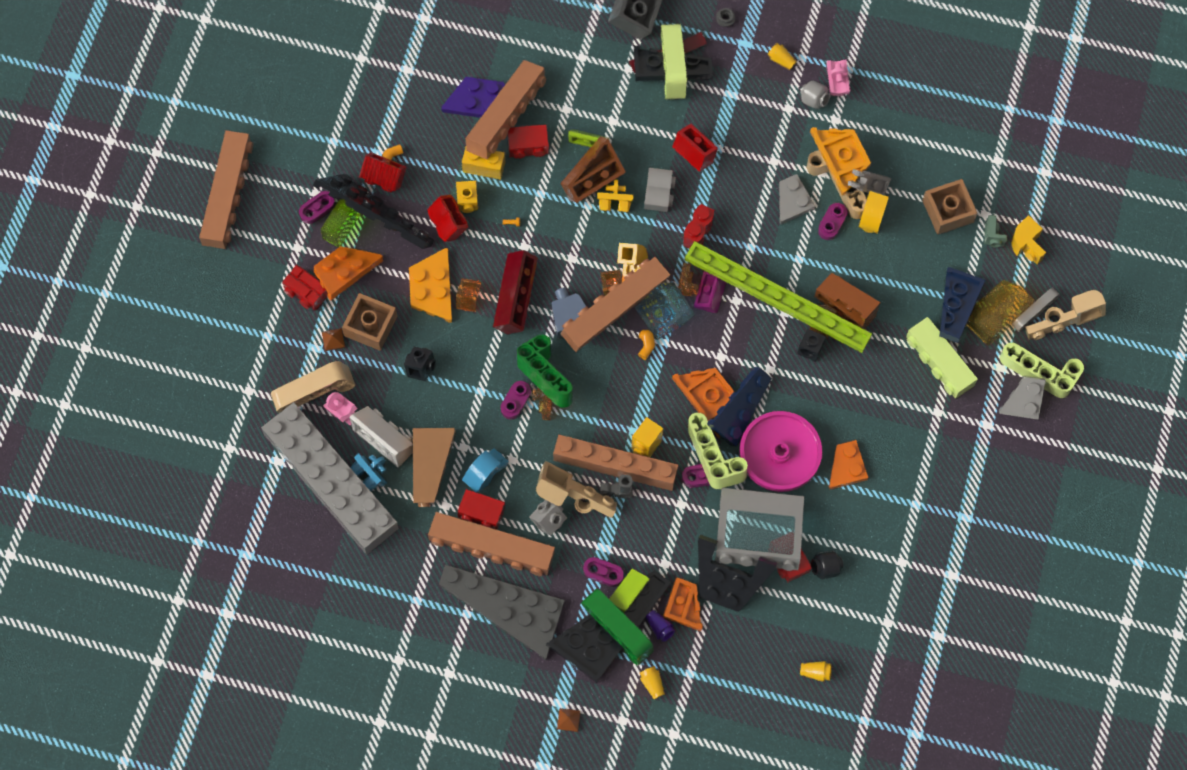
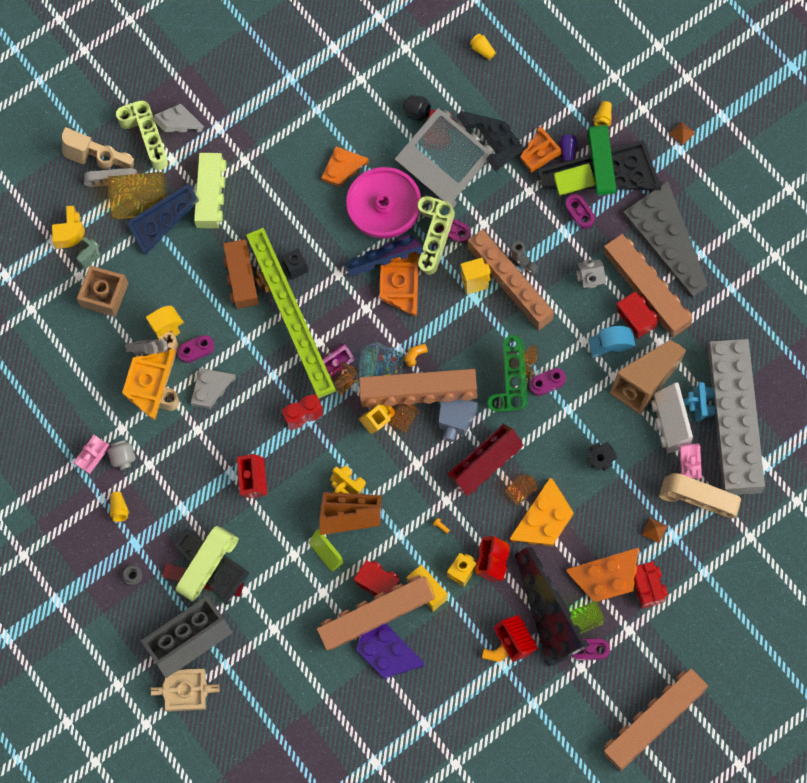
camera: 135 degrees left, 0 degrees up
medium nougat brick [342,293,397,351] -> none
tan plate [536,461,617,518] -> none
light grey brick [644,168,676,212] -> none

